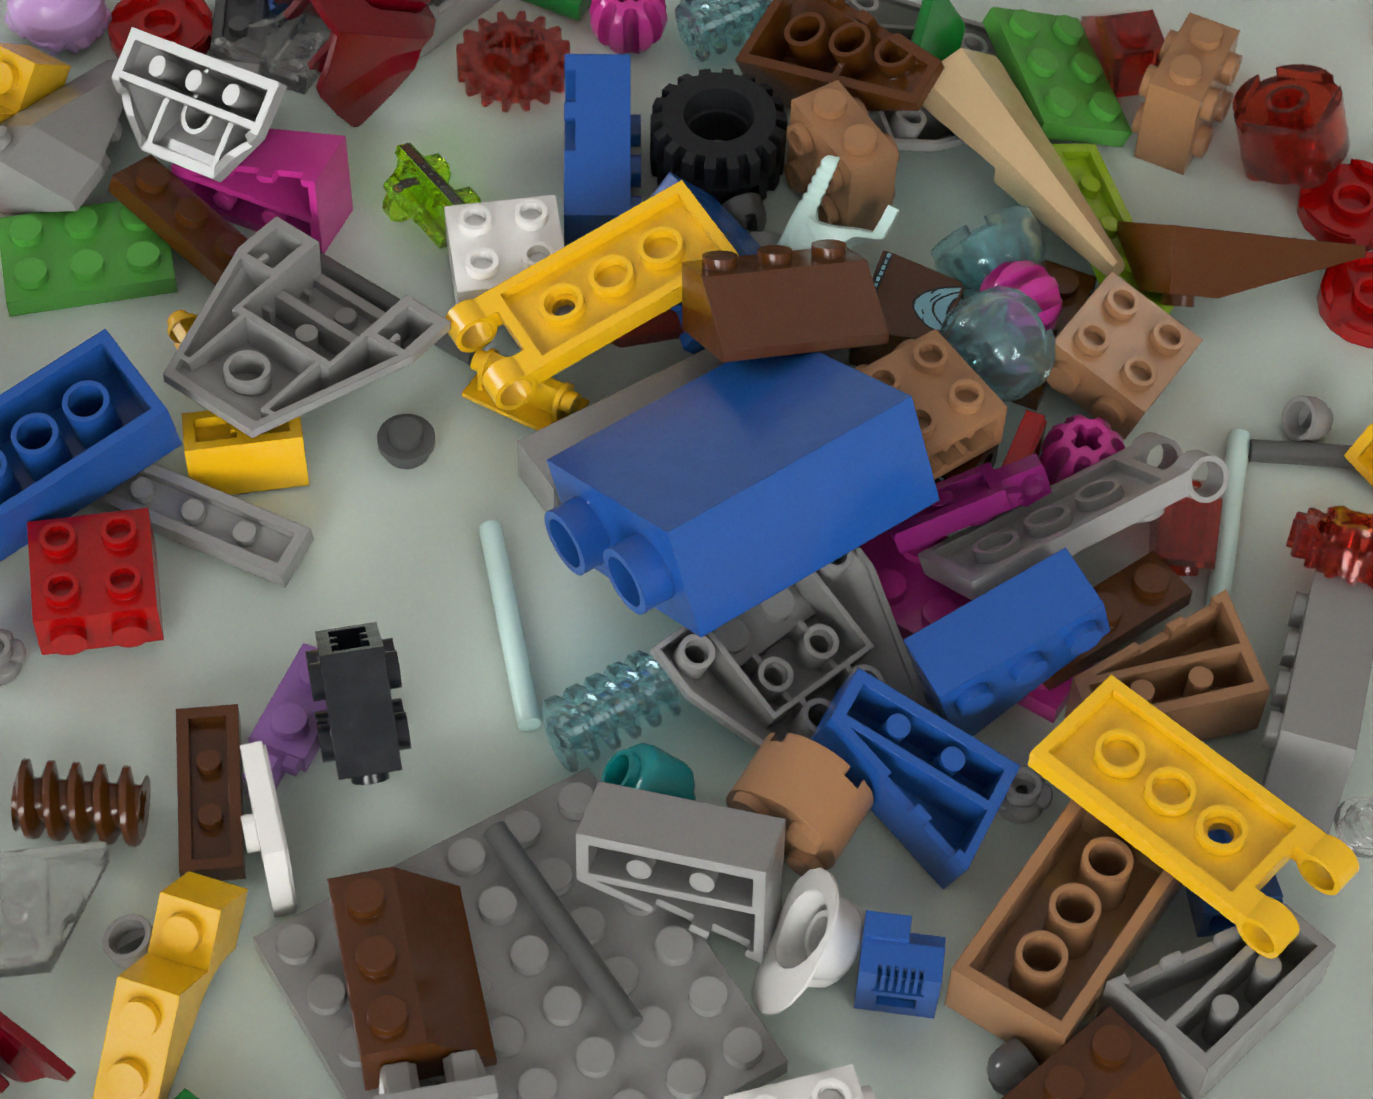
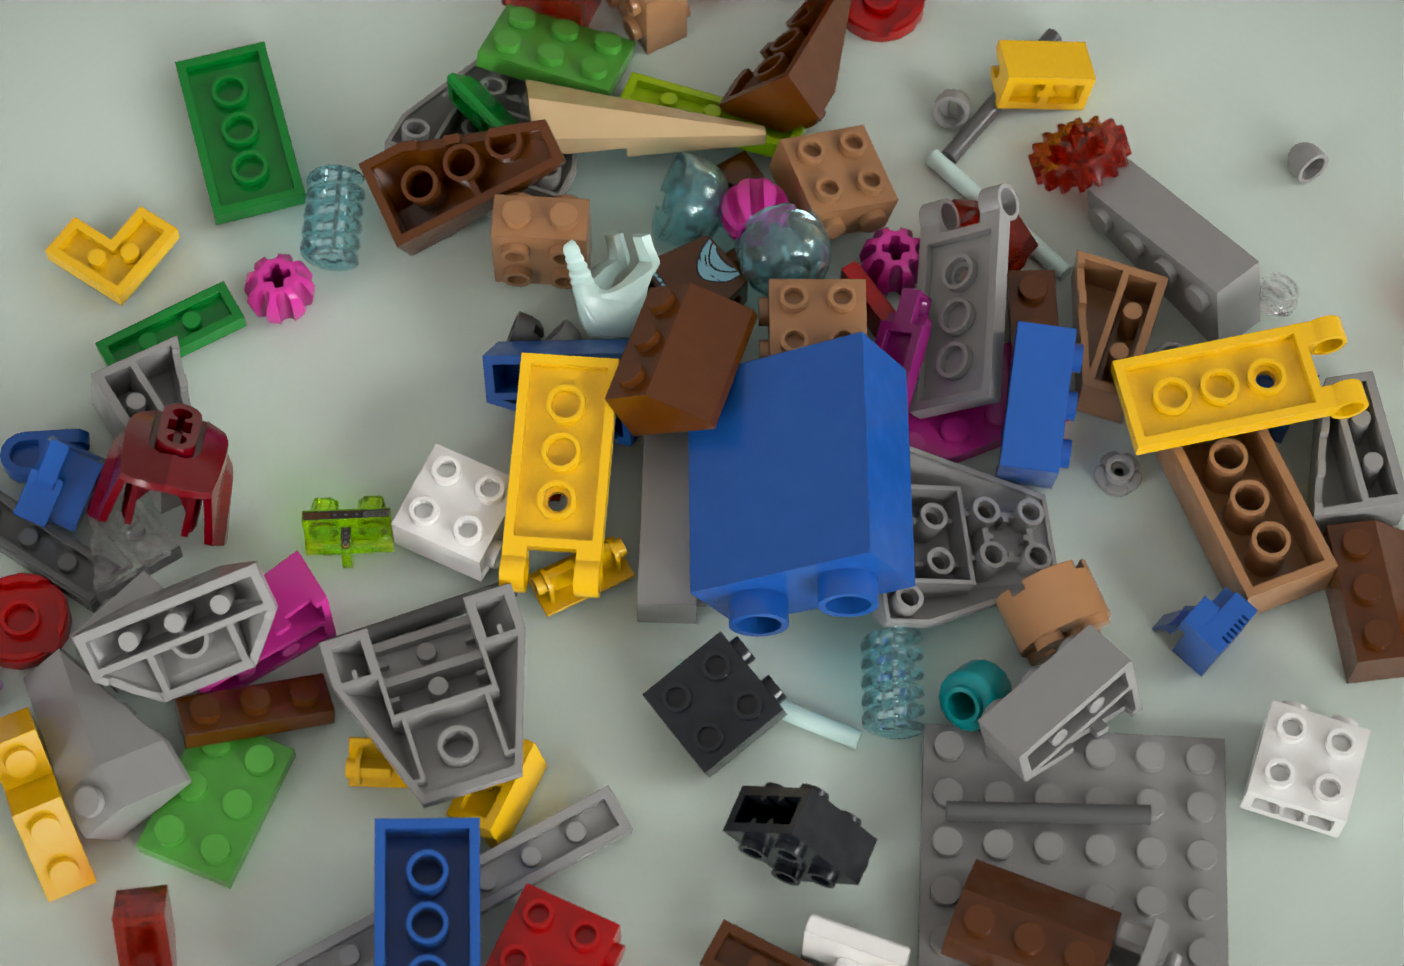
camera: 55 degrees left, 10 degrees up
medium lavender hinge [243,643,327,795] -> none
dark grey plate [377,414,435,469] -> none
clear red gear [456,11,570,112] -> none
blue wedge [564,54,642,246] -> none
black tyre [650,68,787,205] -> none
white piece [752,868,865,1015] -> none
blue wedge [811,667,1021,890] -> none
dark grey hinge [987,1037,1039,1096] -> none
none -> black brick [642,631,787,778]

